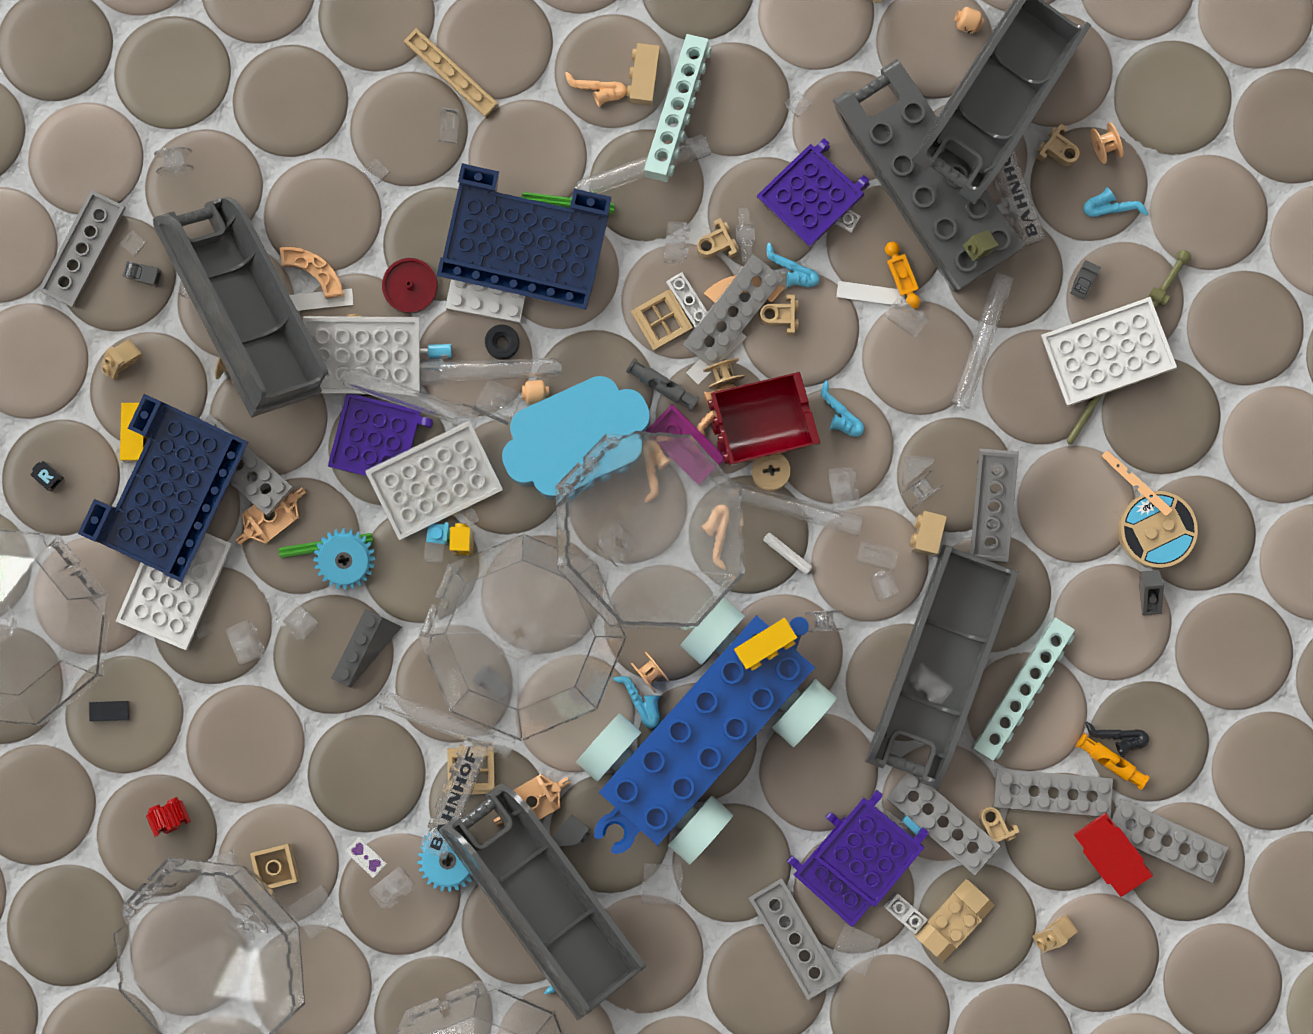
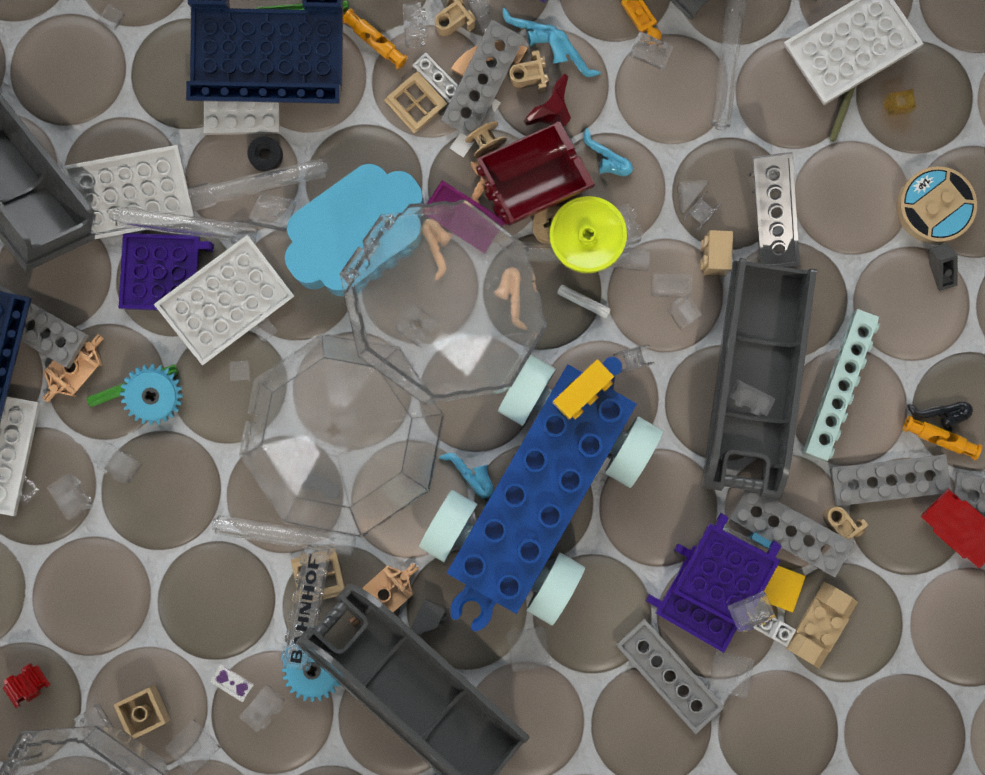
camera: 10 degrees left, 0 degrees up
light nougat tile [280,247,344,299] -> none
white sticker [289,289,353,311] -> none
dark grey wedge [331,609,402,687] -> none
dark red piece [382,258,438,314] -> none
medium azure piece [420,344,452,359] -> none
medium azure bracket [426,522,452,545] -> none
yellow brick [450,523,474,555] -> none
light nougat head [522,380,549,405] -> none
dark grey piece [626,358,700,412] -> none
light nougat piece [631,652,670,693] -> none
white sticker [836,281,905,307] -> none
tan pin [1032,914,1078,953] -> none
light nougat piece [1101,450,1172,516] -> none
none -> light orange piece [343,9,408,70]
none -> dark red piece [524,74,571,127]
none -> medium azure piece [549,29,601,77]
none -> neon yellow dish [550,196,627,273]
none -> clear brick [728,591,776,632]
none -> yellow tile [759,566,806,613]
none -> clear yellow window [884,89,916,116]

